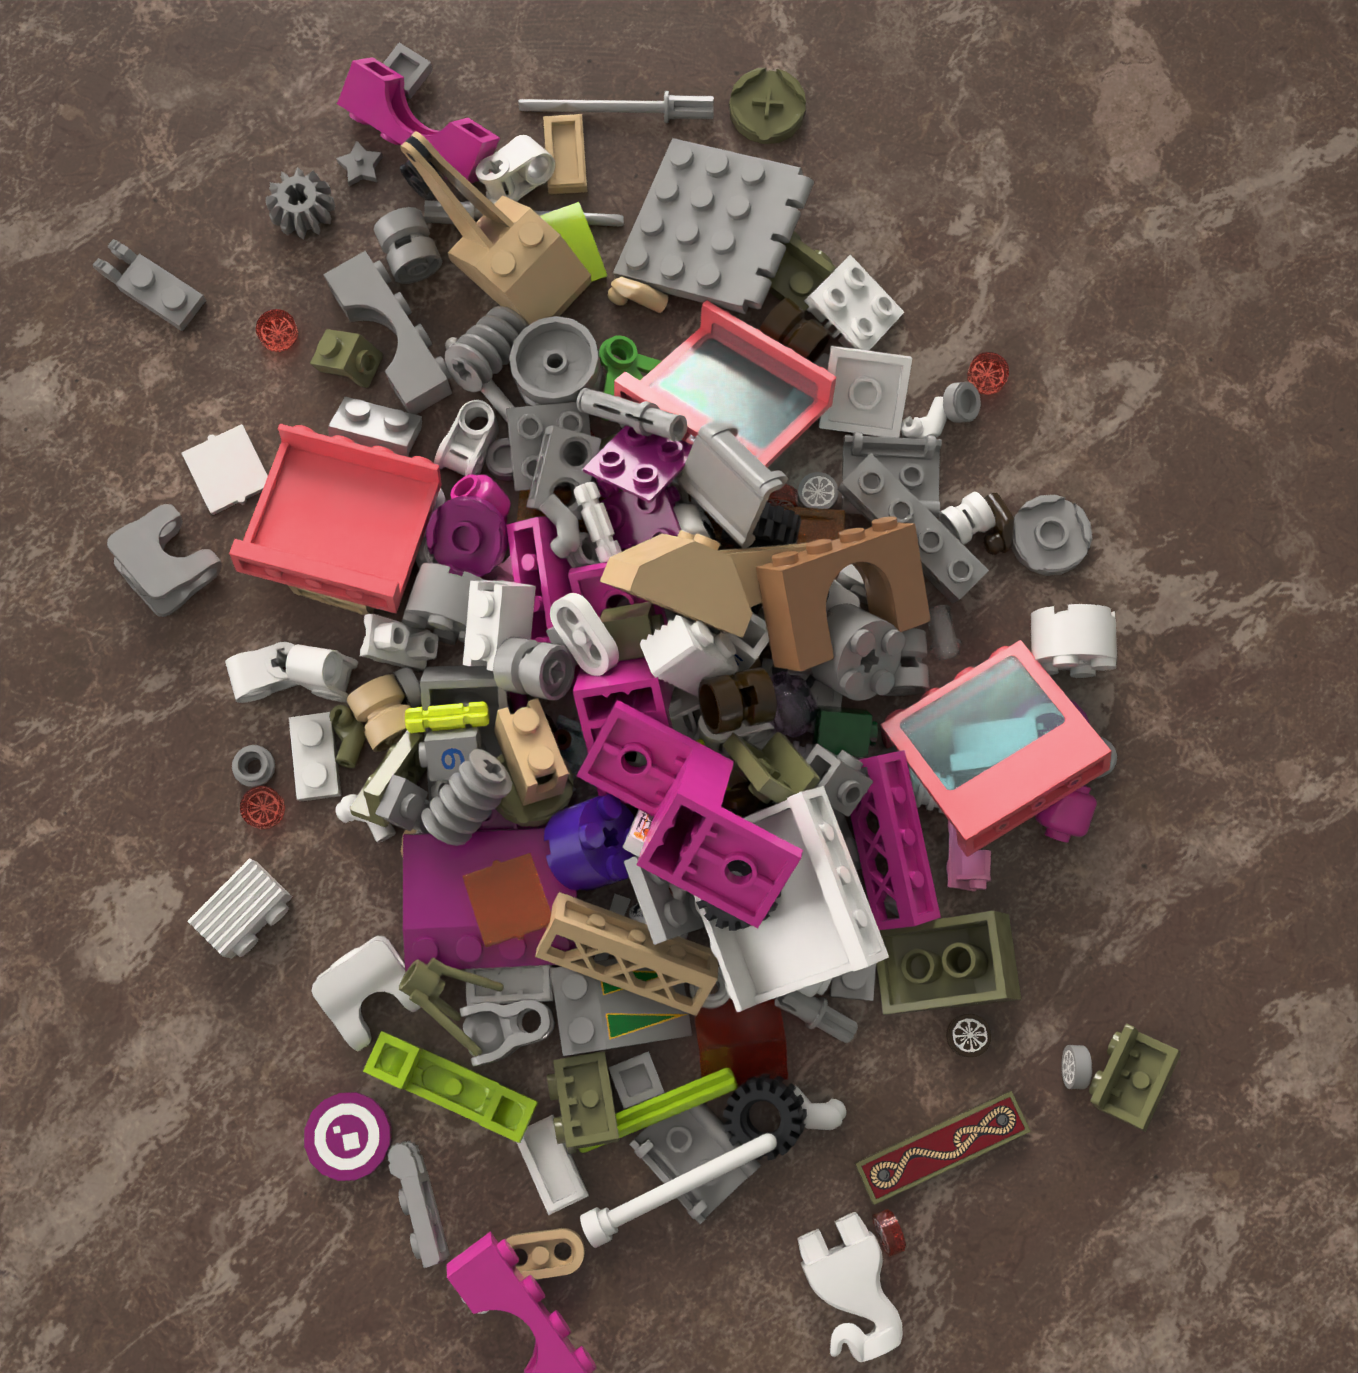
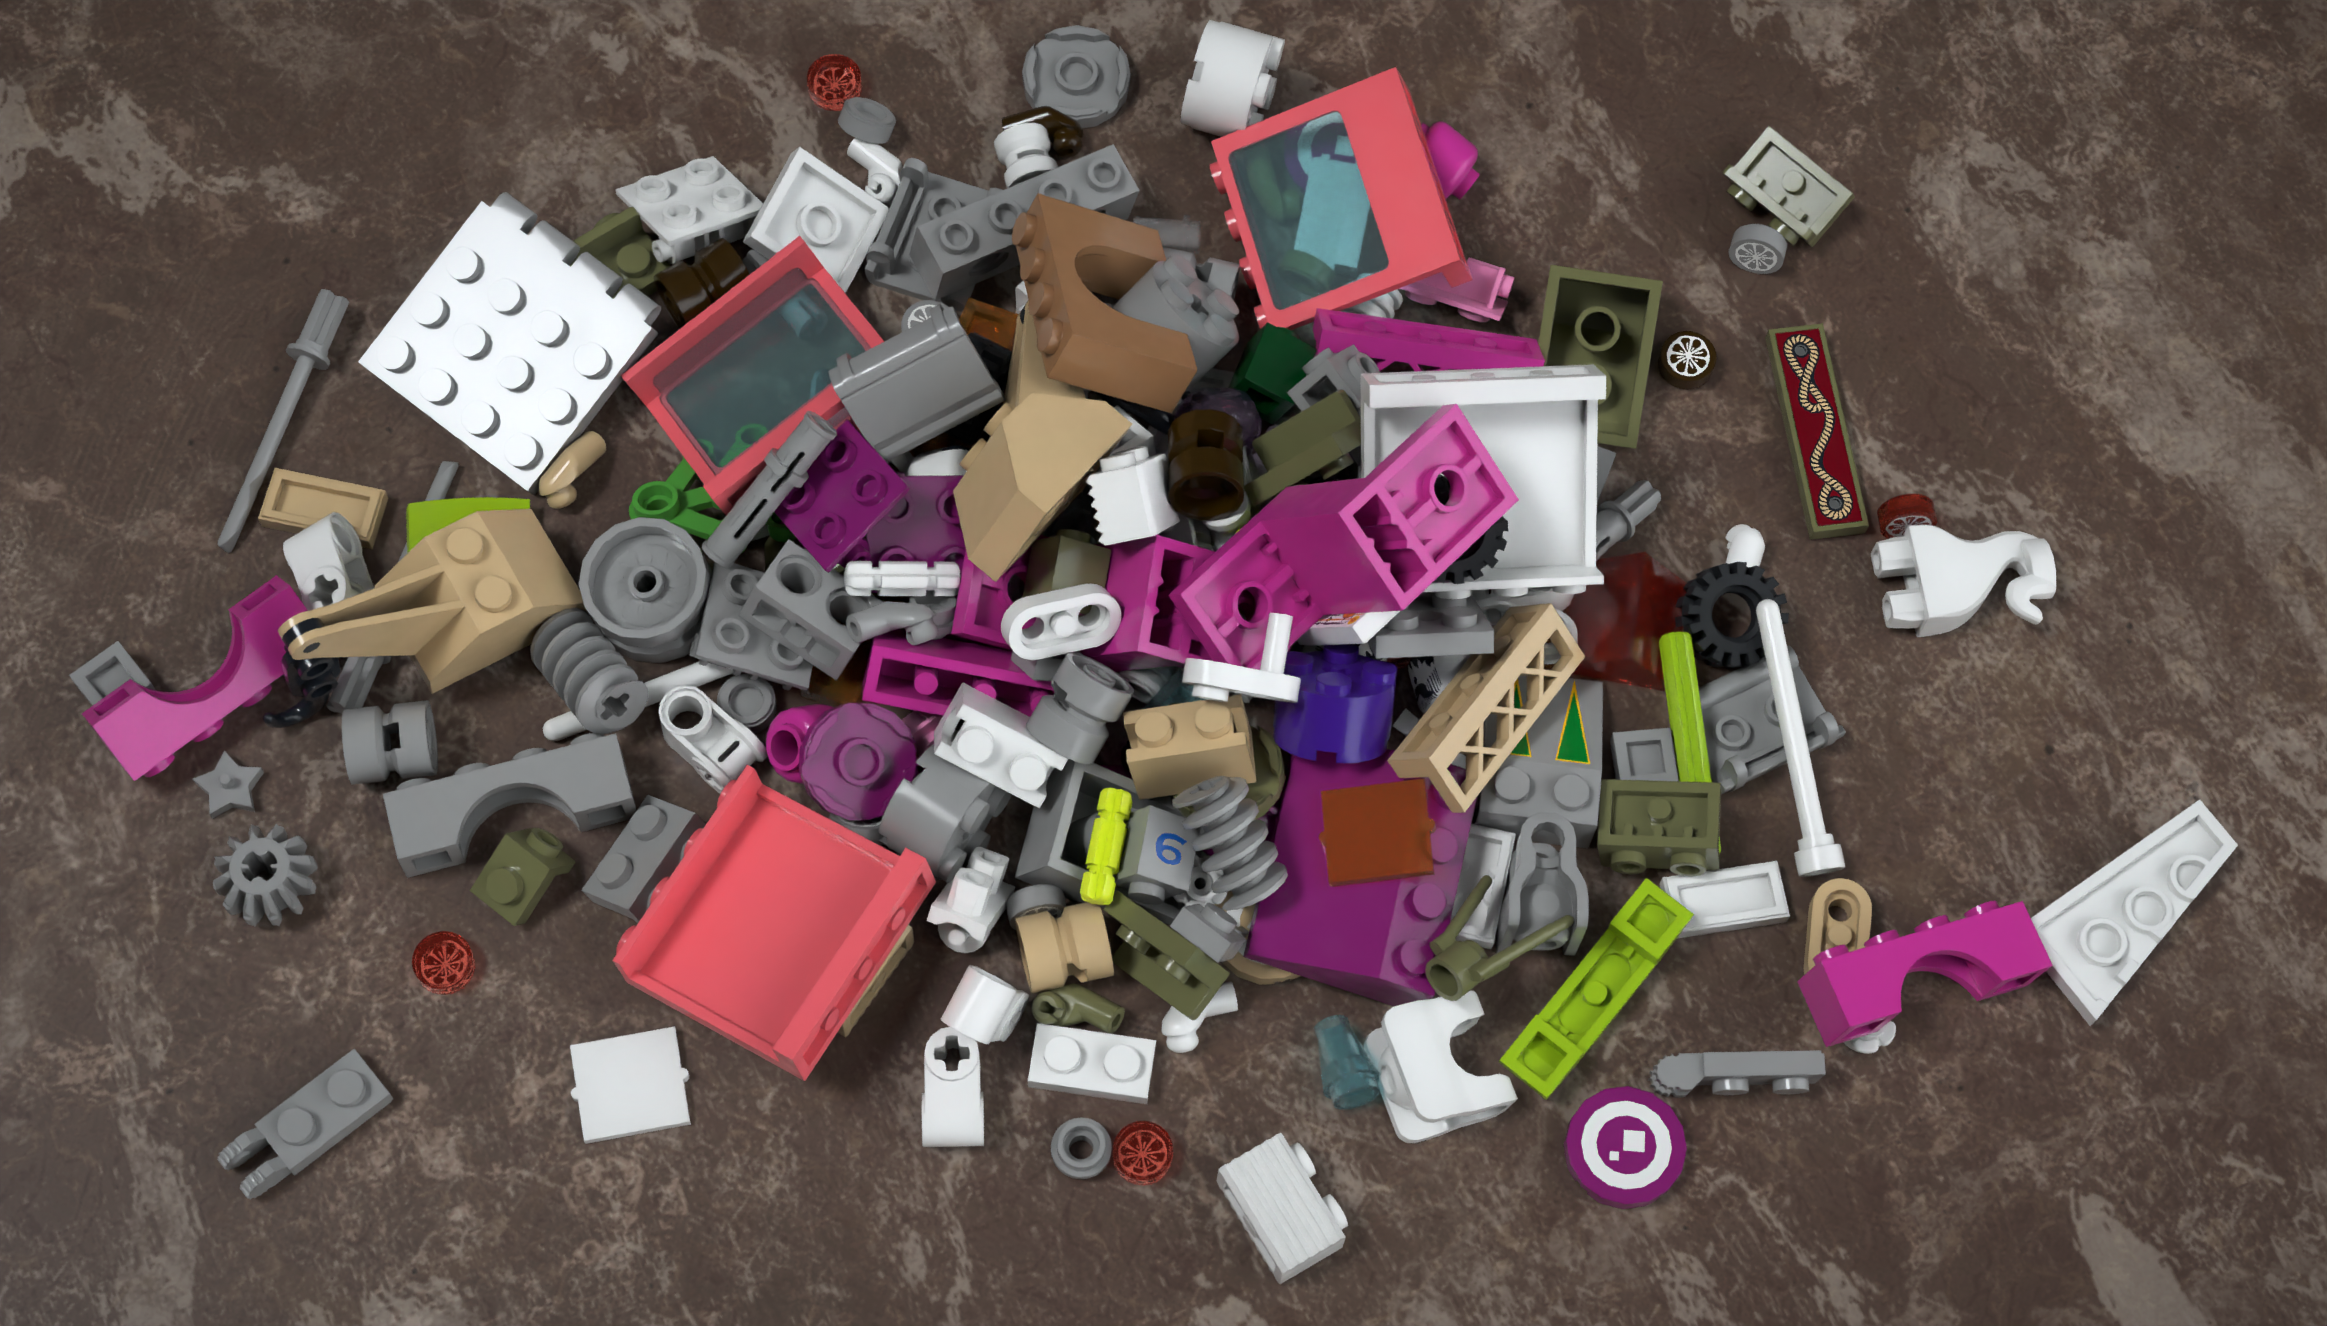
camera: 75 degrees left, 10 degrees down
light grey piece [107,504,222,617] -> none
olive tile [729,68,806,144] -> none
none -> white piece [1182,612,1301,703]
none -> clear light blue cone [1314,1015,1381,1110]

